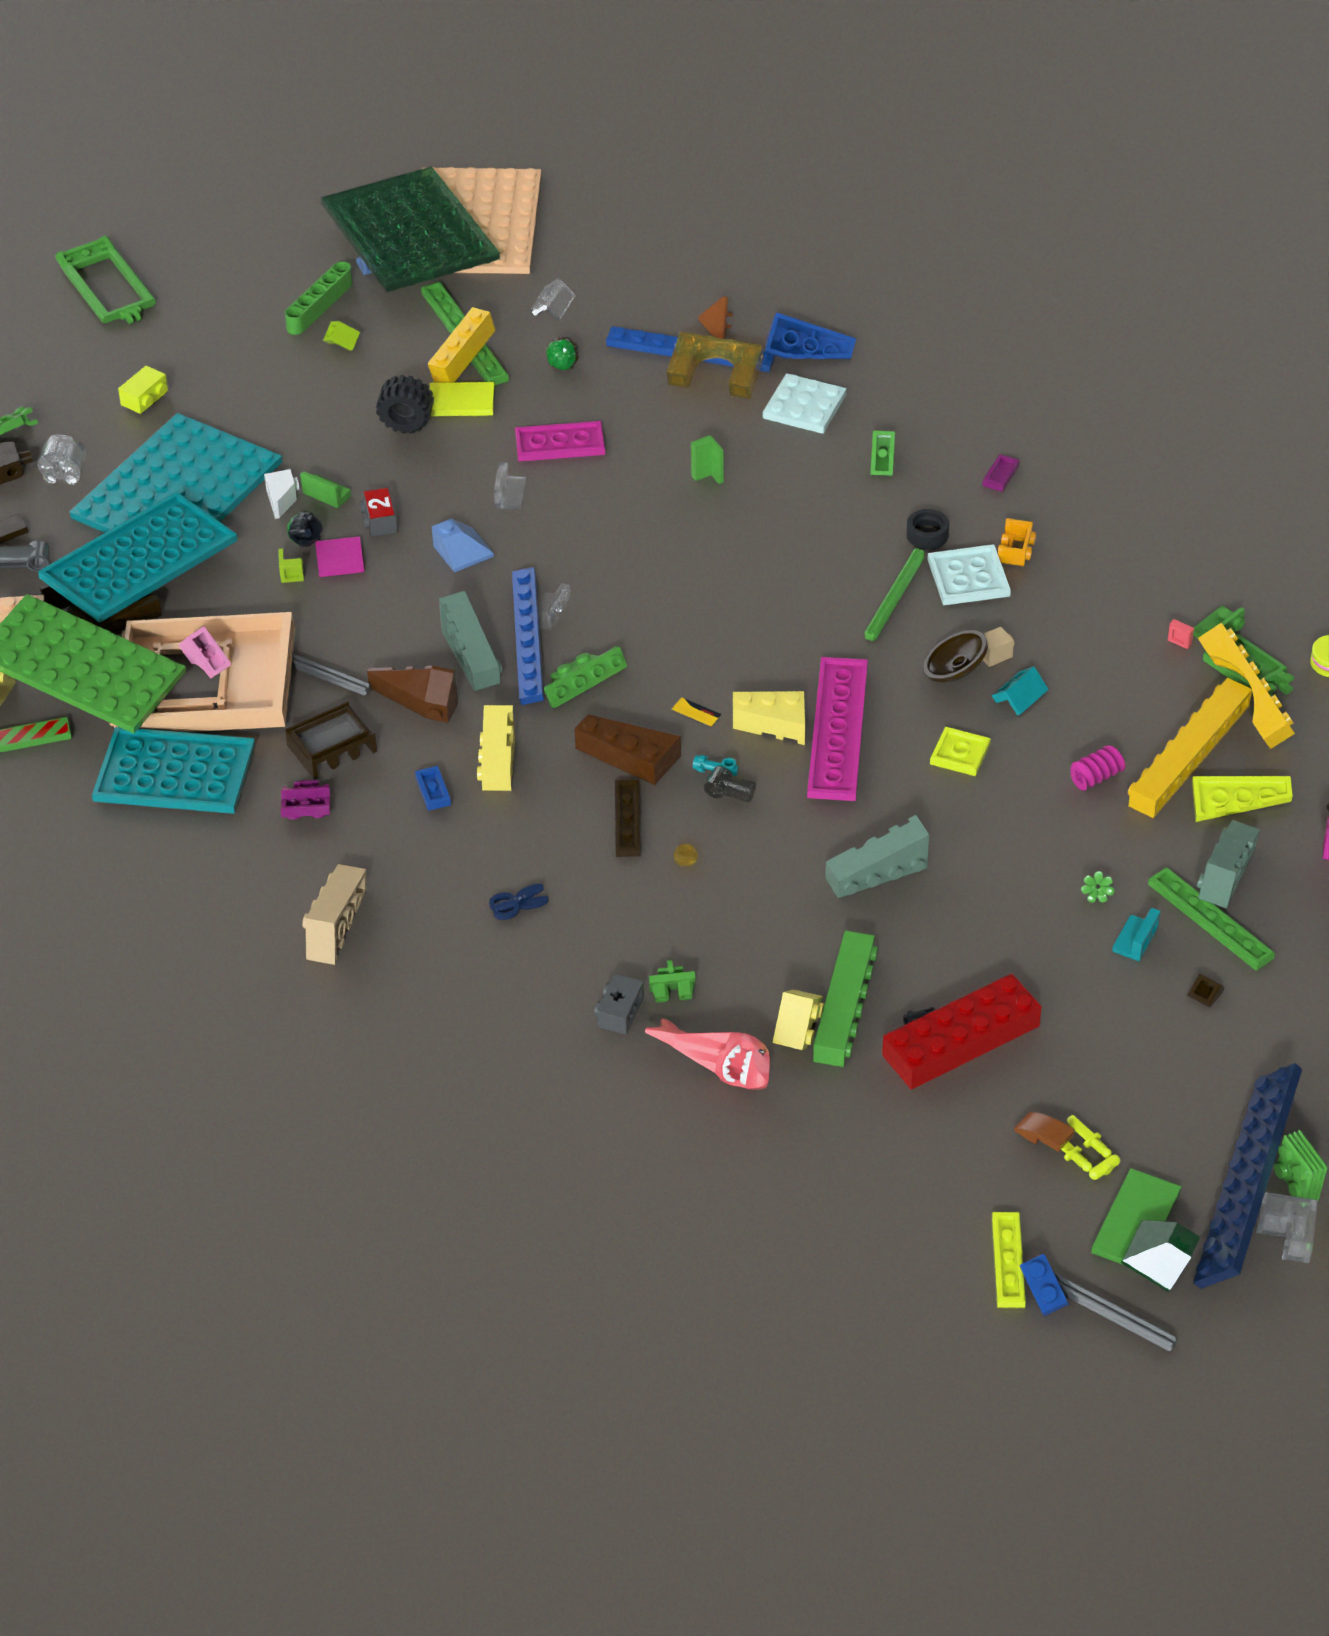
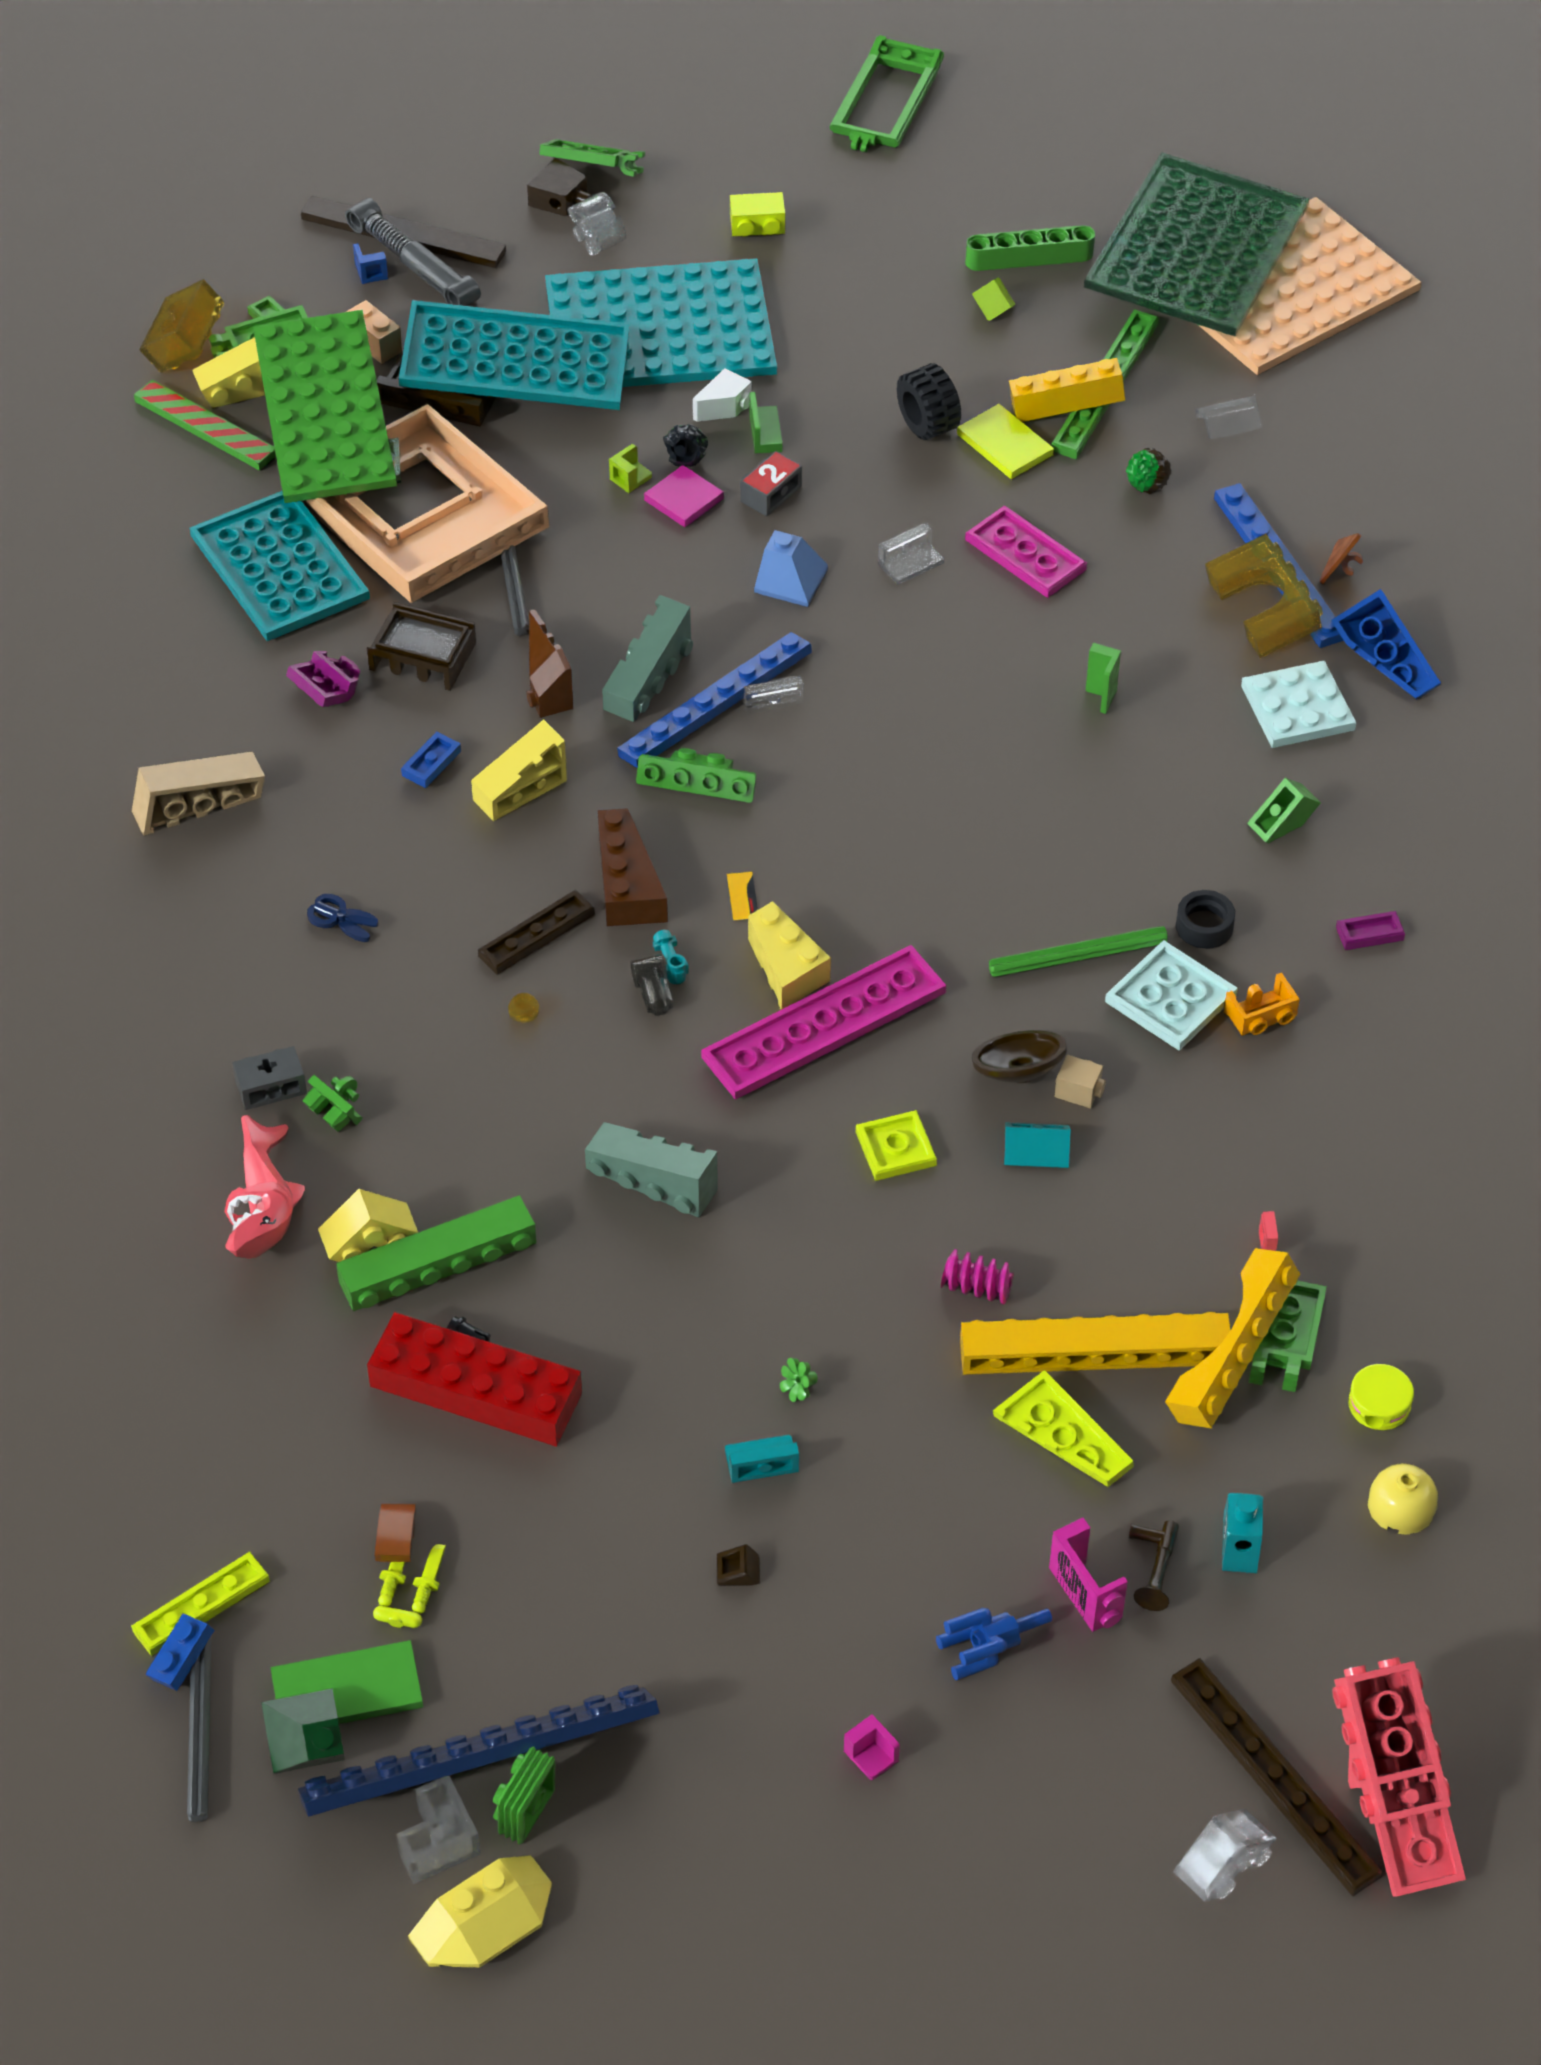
camera: 50 degrees right, 5 degrees up
bright pink arch [178,626,232,679] -> none
bright green tile [1148,867,1275,971] -> none
bright green bracket [1193,606,1245,638] -> none
sand green wedge [1197,820,1260,909] -> none

